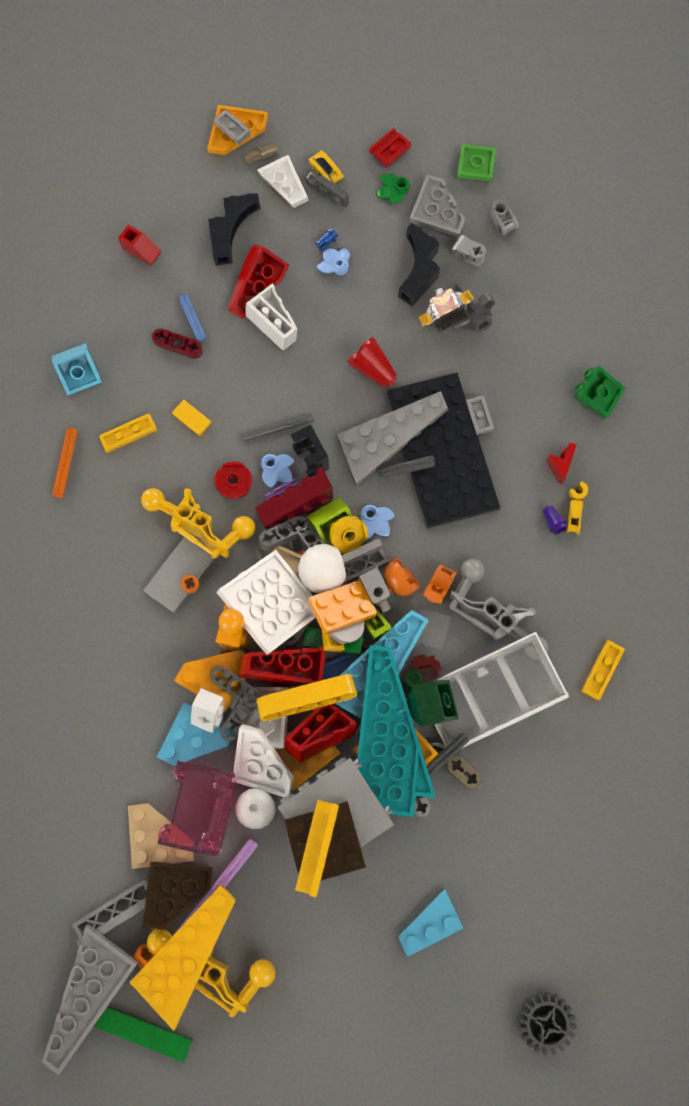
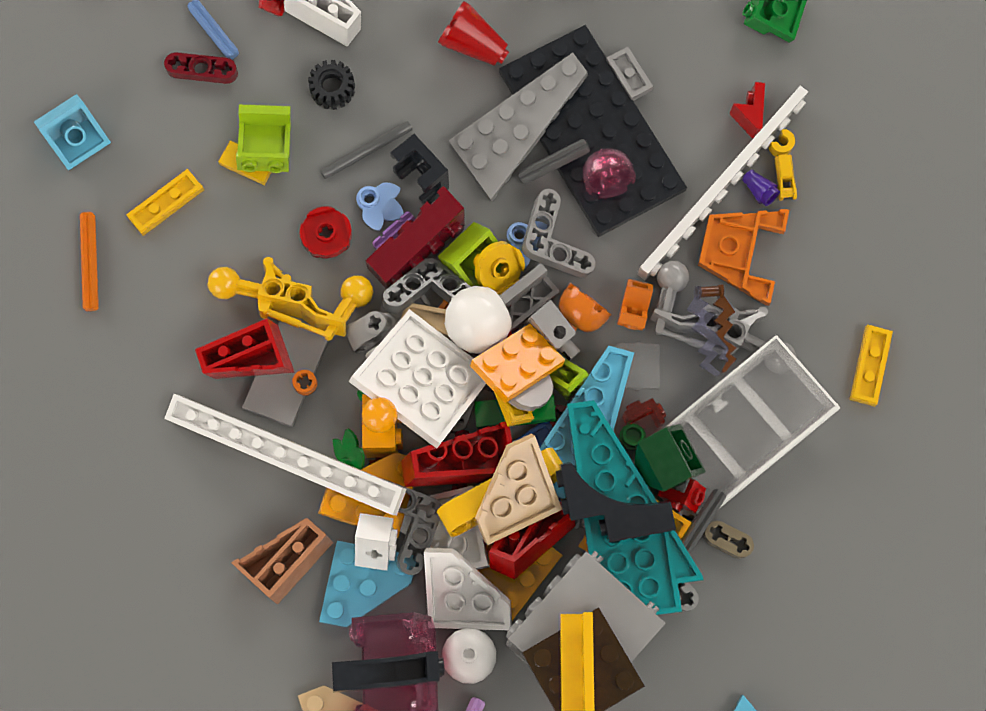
camera: 20 degrees left, 0 degrees up
none -> white plate [164,394,407,516]
none -> red wedge [195,318,295,379]
none -> nougat wedge [231,518,334,604]
none -> lime panel [236,104,291,173]
none -> black tyre [308,60,355,110]
none -> black arch [332,651,444,693]
none -> green plate [333,428,365,470]
none -> light grey piece [346,311,397,353]
none -> tan plate [475,434,562,545]
none -> light grey beam [522,189,595,278]
none -> black arch [555,462,676,542]
none -> clear pink cylinder [583,148,636,198]
none -> white plate [637,86,808,281]
none -> red bracket [658,479,706,513]
none -> piece [687,284,737,377]
none -> orange wing [698,209,790,306]

